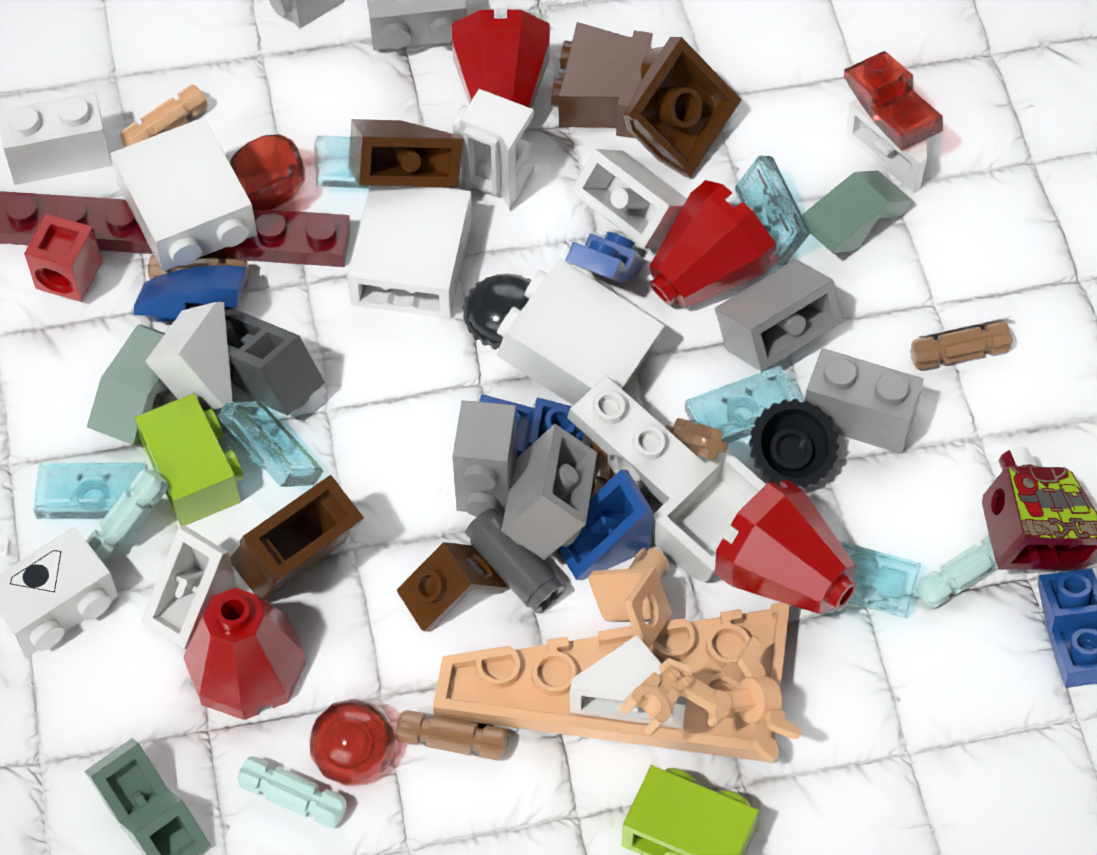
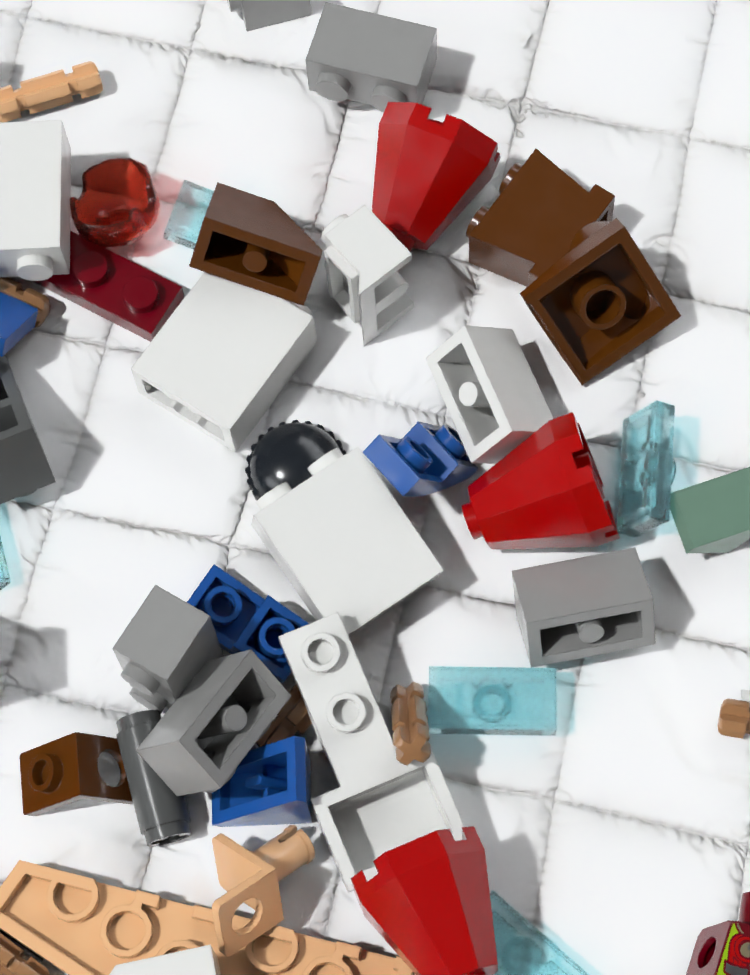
camera: 30 degrees right, 10 degrees up
black hat [748,399,839,491] -> none
light grey brick [804,348,924,454] -> none

